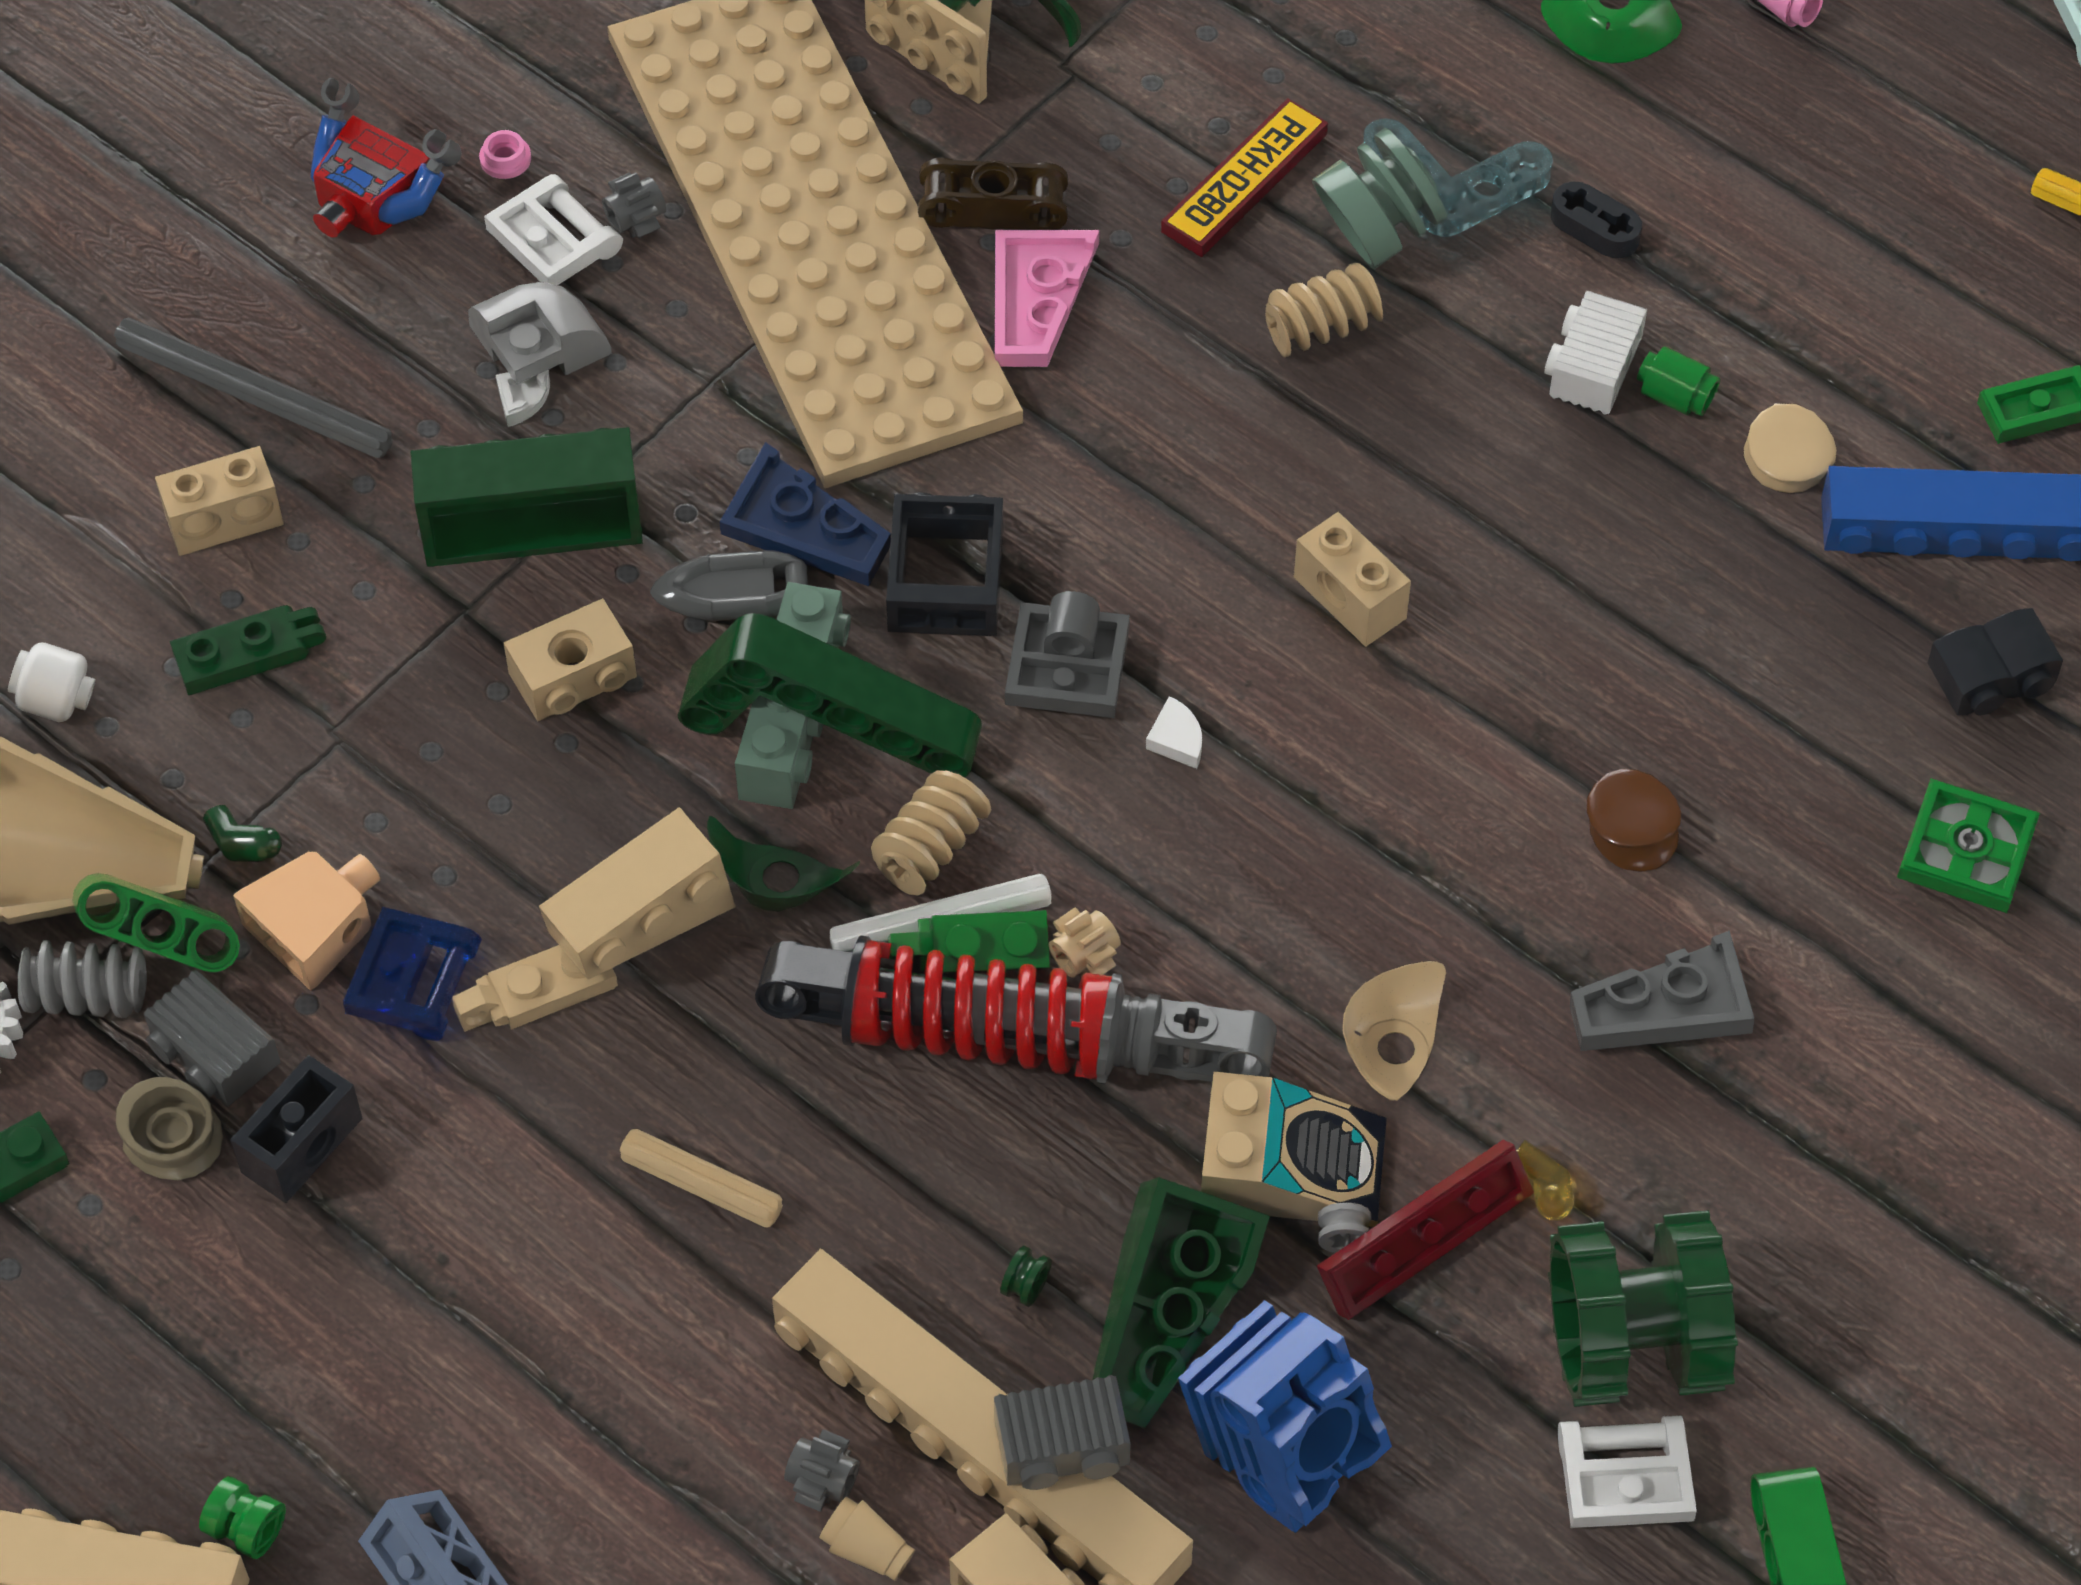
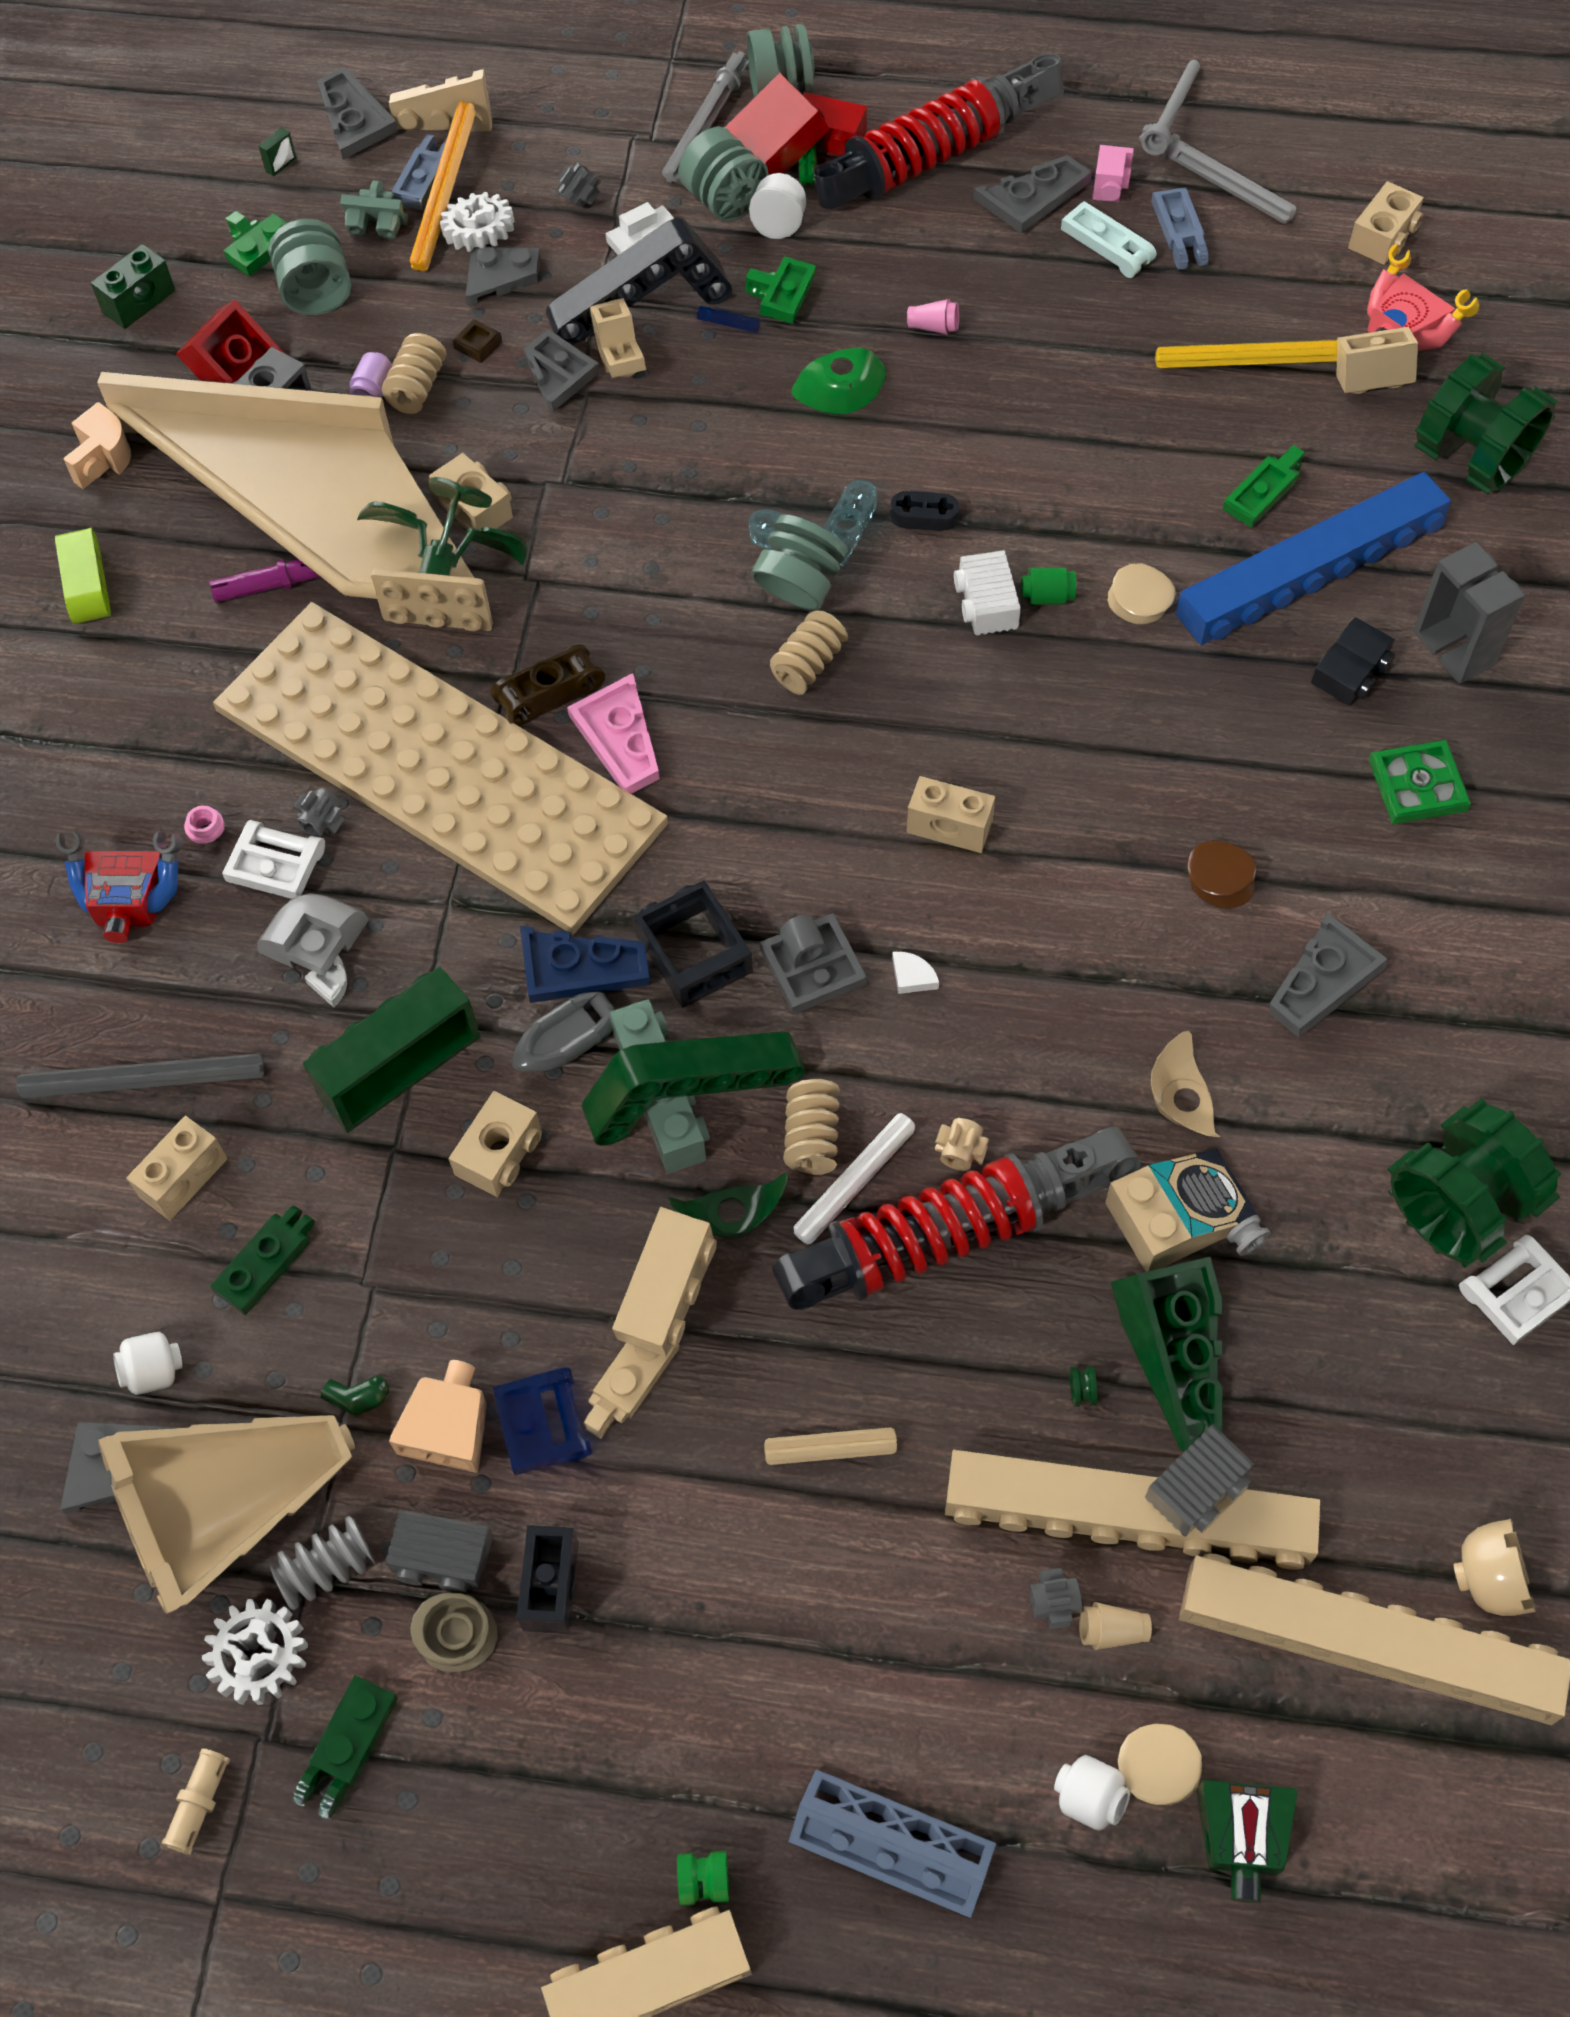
camera: 30 degrees left, 5 degrees up
green beam [72,873,240,972] -> none
green hinge [888,910,1050,974] -> none
tile [1161,98,1328,258] -> none
blue piece [1178,1300,1392,1533] -> none
dark red tile [1317,1140,1534,1320] -> none
clear yellow arm [1517,1140,1574,1220] -> none

